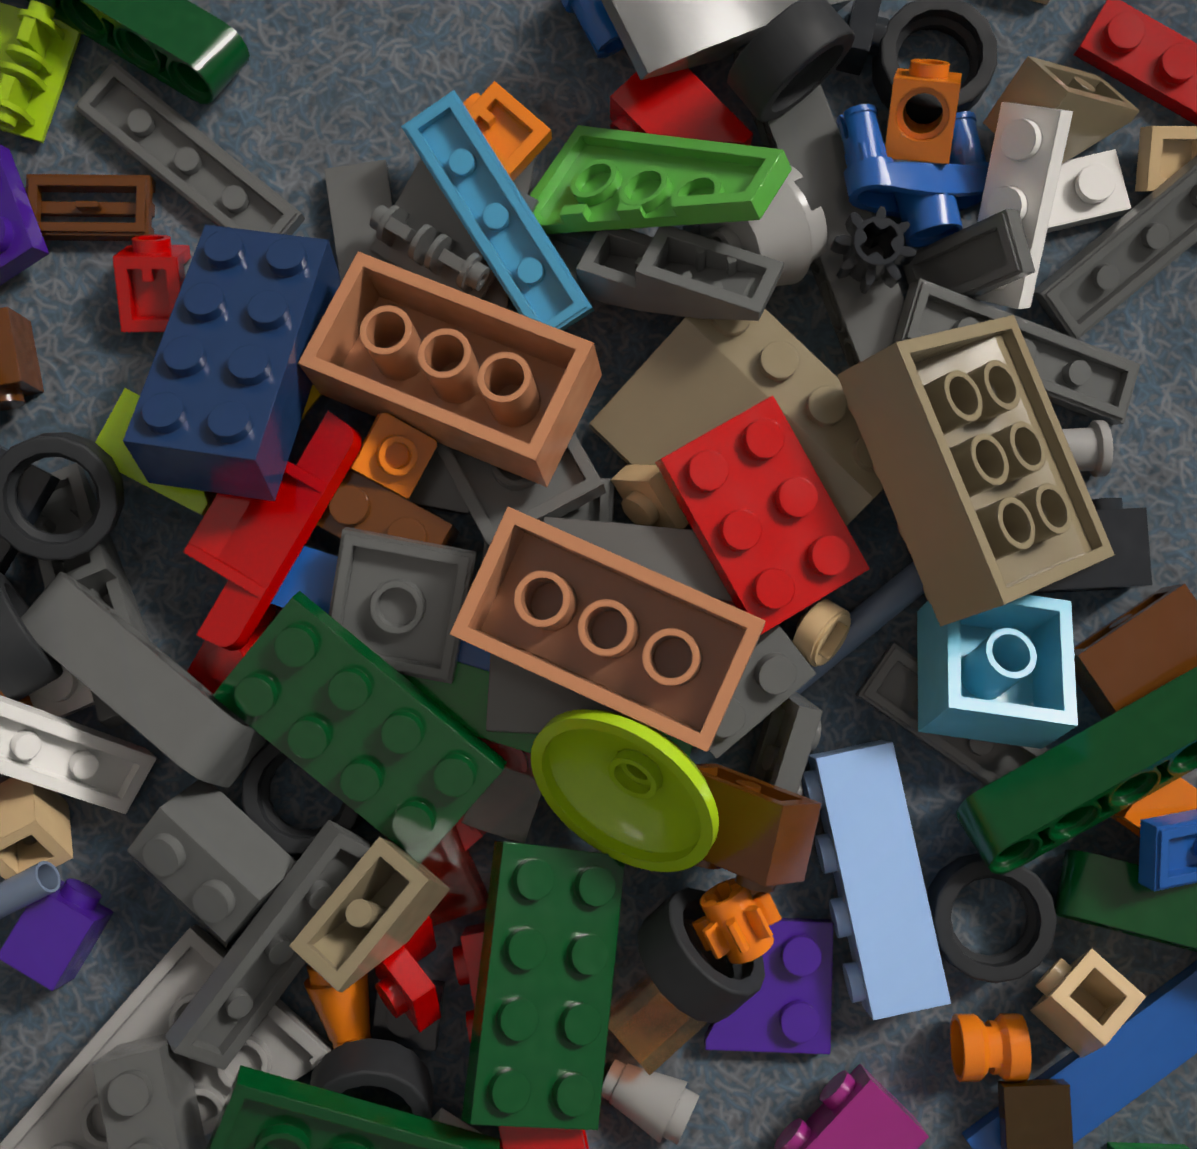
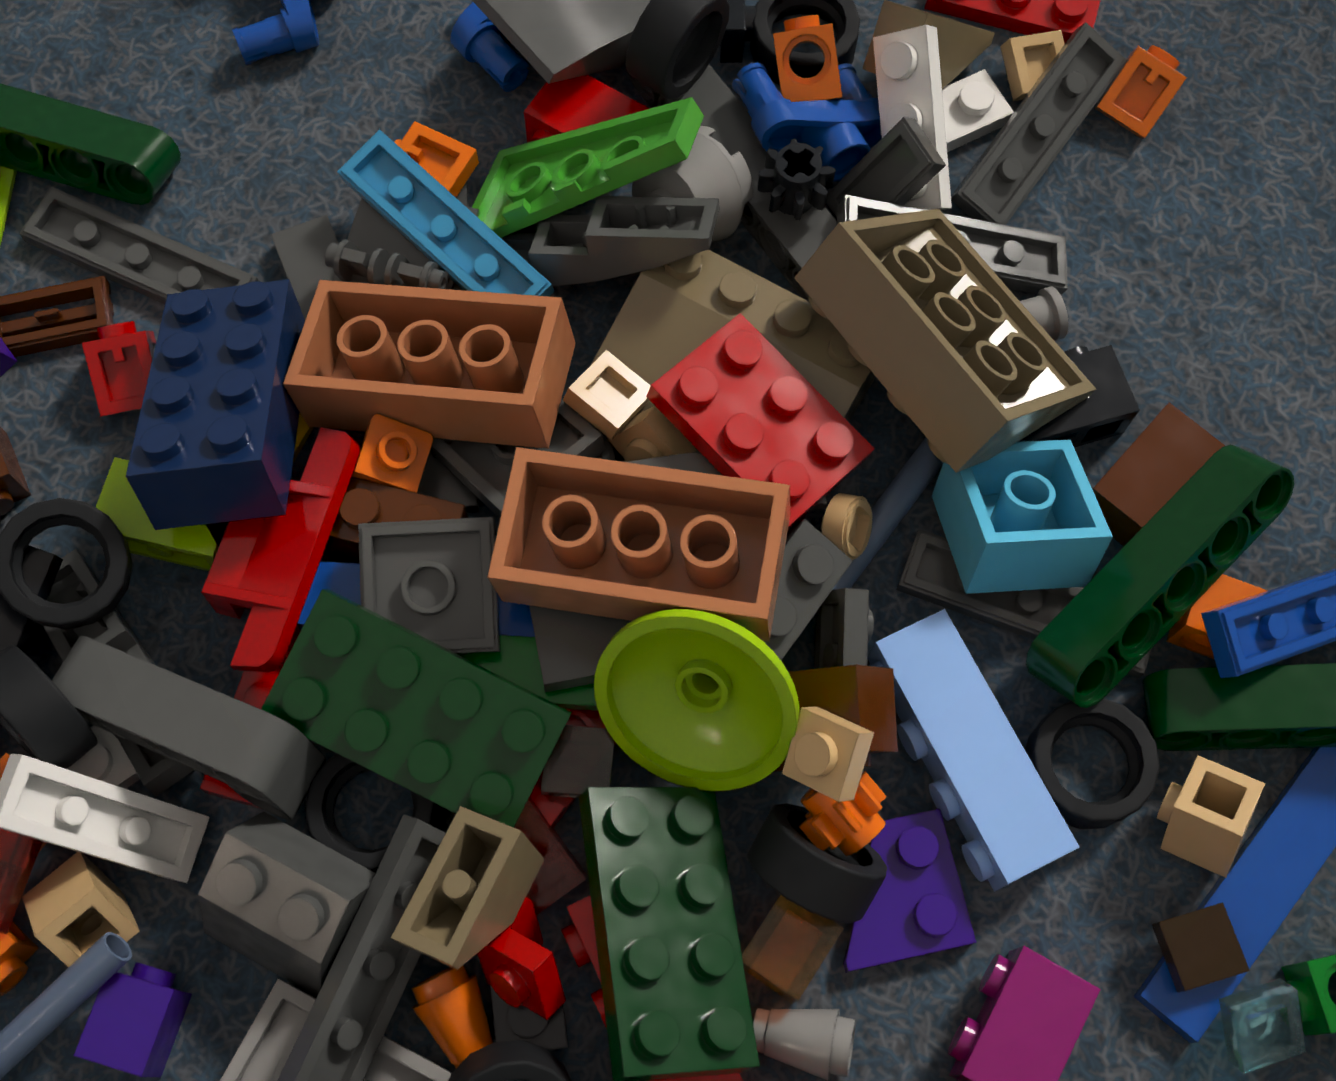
camera: 20 degrees left, 15 degrees down
orange wheel [950,1013,1032,1082] -> none
none -> plate [563,350,650,441]
none -> tan plate [782,706,874,802]

